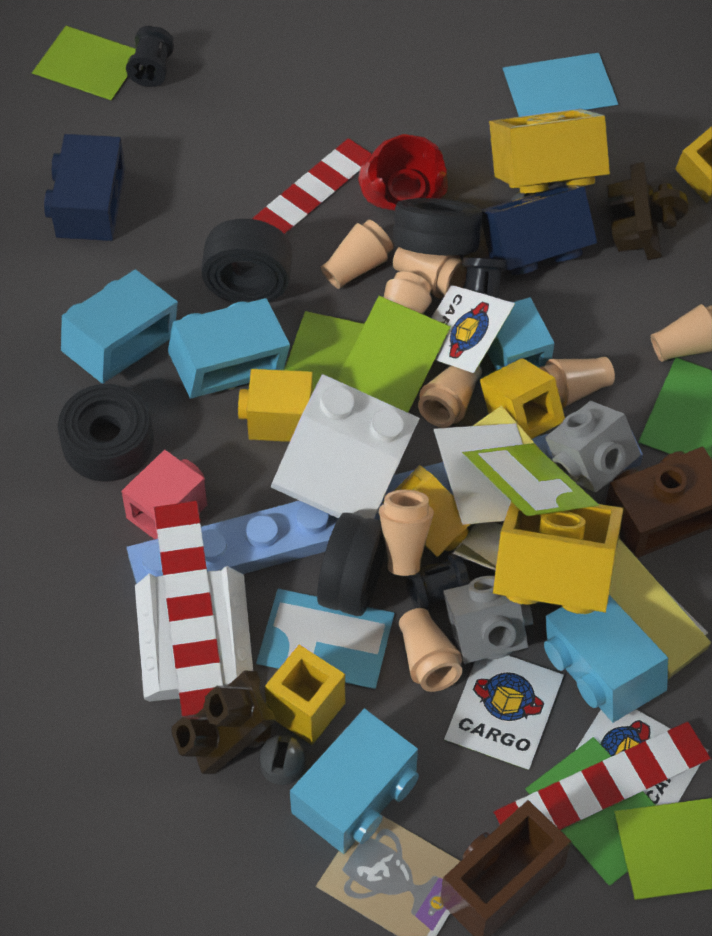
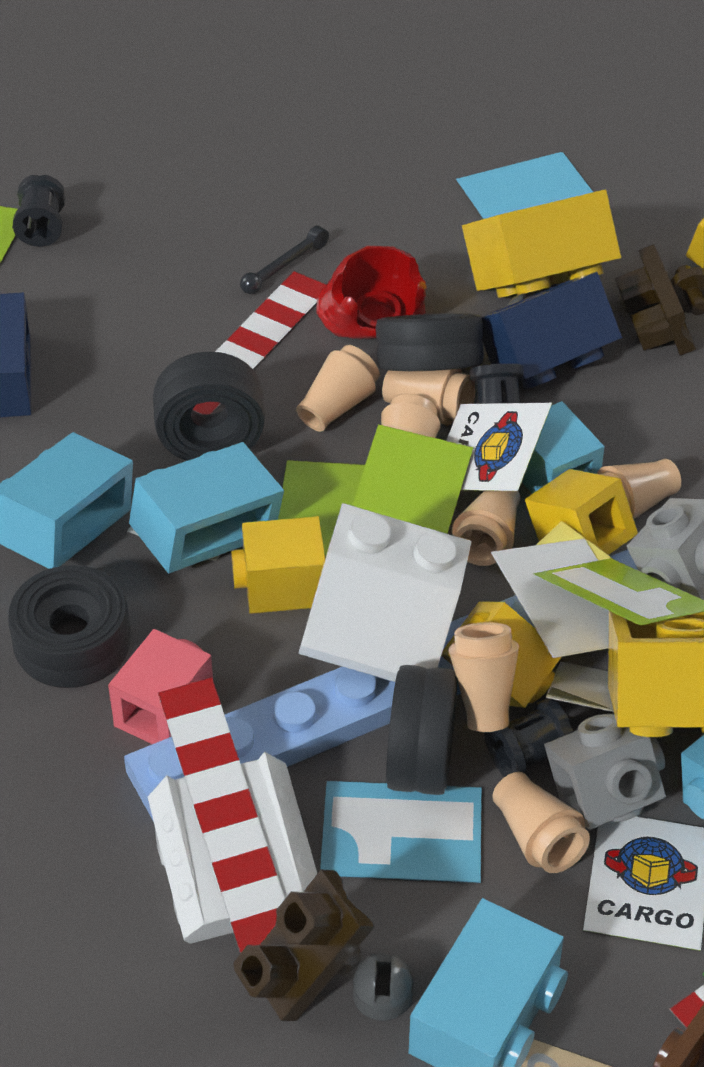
camera: 10 degrees left, 10 degrees down
yellow brick [265,644,345,745] -> none
none -> black hinge [240,225,329,294]

